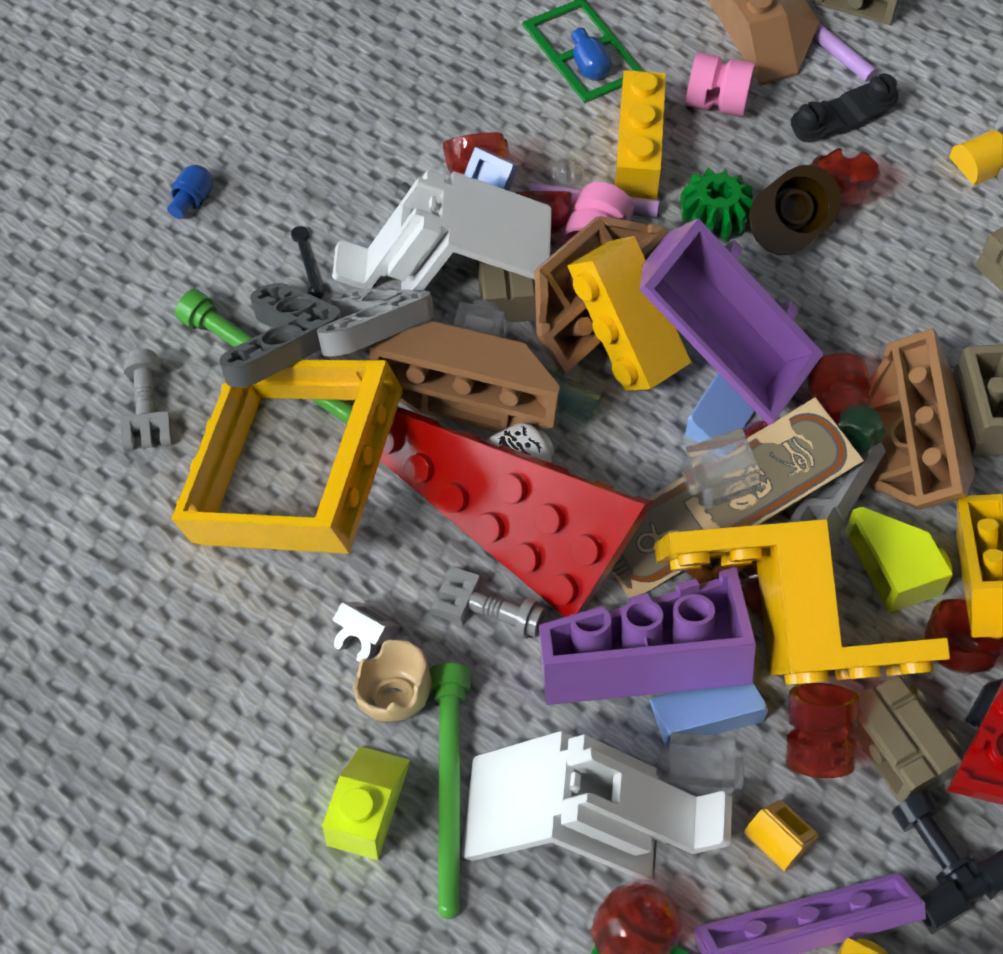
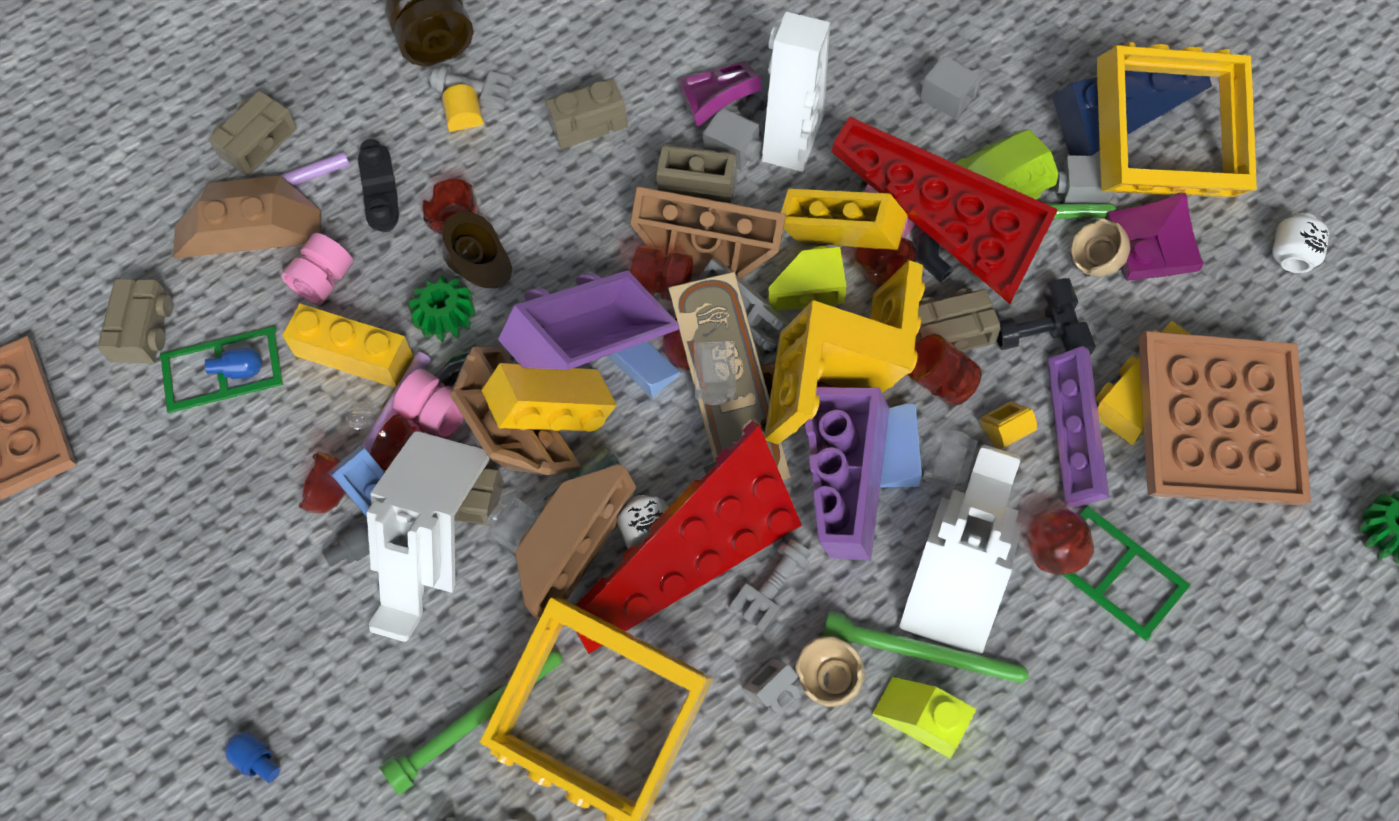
camera: 70 degrees left, 5 degrees up
dark grey beam [219,283,342,387] -> none
black hinge [291,226,325,299] -> none
light grey beam [317,288,436,356] -> none
clear green plate [838,405,886,450] -> none

